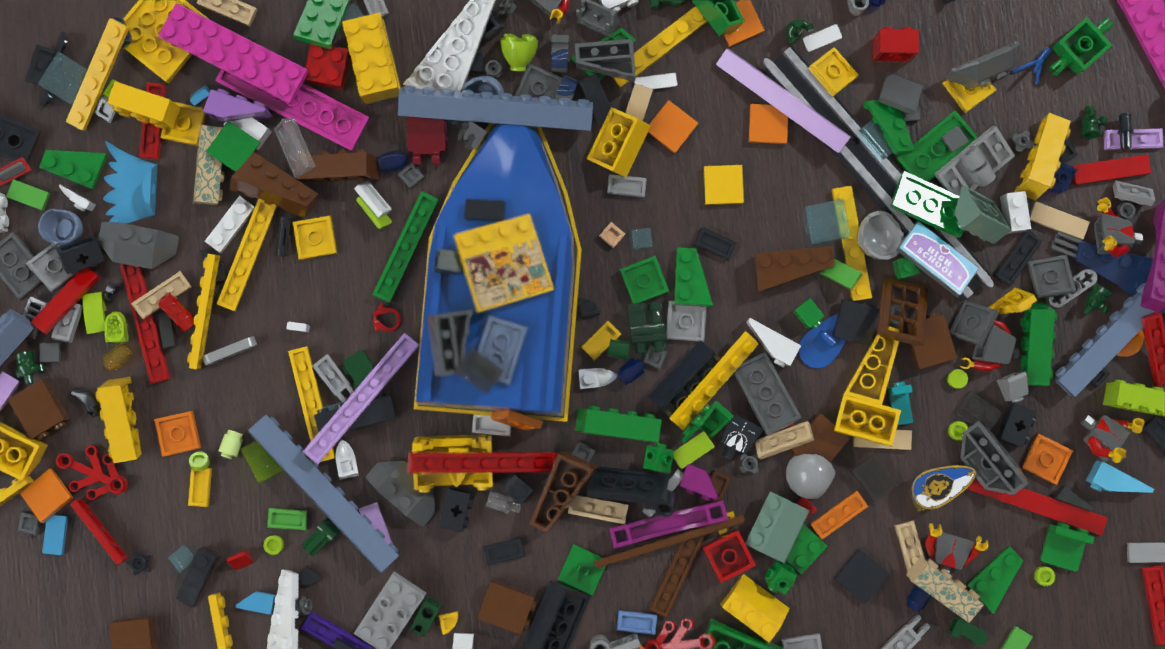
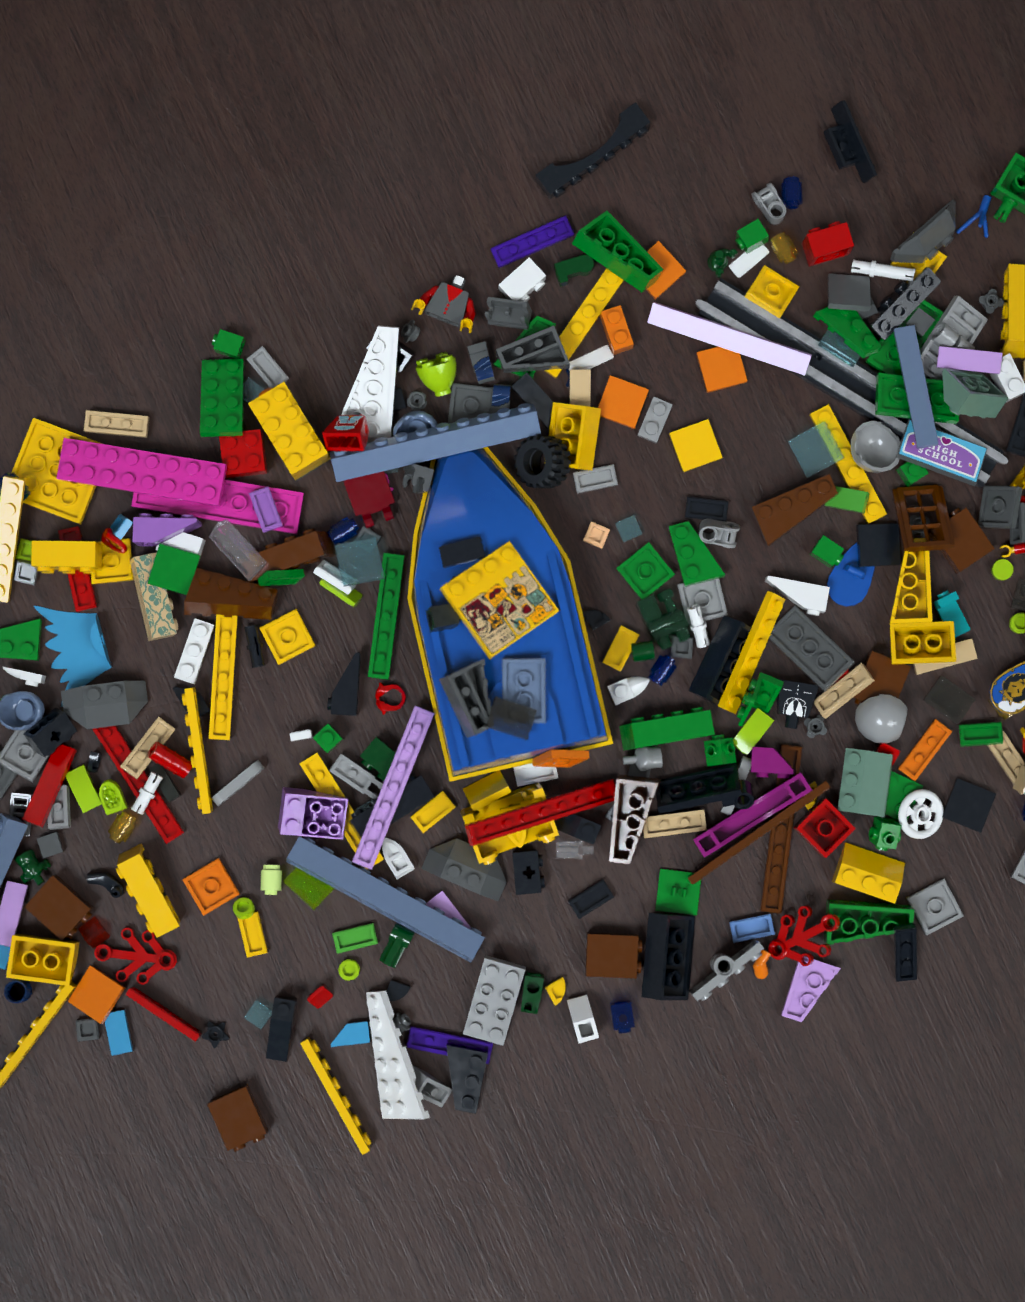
camera: 20 degrees left, 0 degrees up
none -> clear red slope [78,916,110,949]
none -> red piece [101,527,127,553]
none -> white pin [131,771,163,815]
none -> medium lavender tile [249,486,283,533]
none -> green tile [258,569,305,586]
none -> medium lavender slope [278,787,348,840]
none -> green brick [313,724,344,754]
none -> red torso [322,412,369,451]
none -> black slope [327,652,361,716]
none -> clear light blue tile [334,538,385,587]
none -> yellow tile [410,791,456,833]
none -> yellow tile [463,770,511,811]
none -> black tyre [514,435,571,488]
none -> orange brick [600,305,634,355]
none -> light grey piece [622,746,663,771]
none -> light grey plate [637,397,673,443]
none -> white pin [687,604,710,648]
none -> light grey piece [699,519,740,548]
none -> green brick [735,219,769,254]
none -> clear yellow brick [770,232,798,264]
none -> white pin [851,259,915,281]
none -> black bracket [871,267,941,340]
none -> sand blue tile [893,325,939,449]
none -> white plate [898,789,944,839]
none -> lavender tile [936,346,1002,374]
none -> green tile [959,722,1003,747]

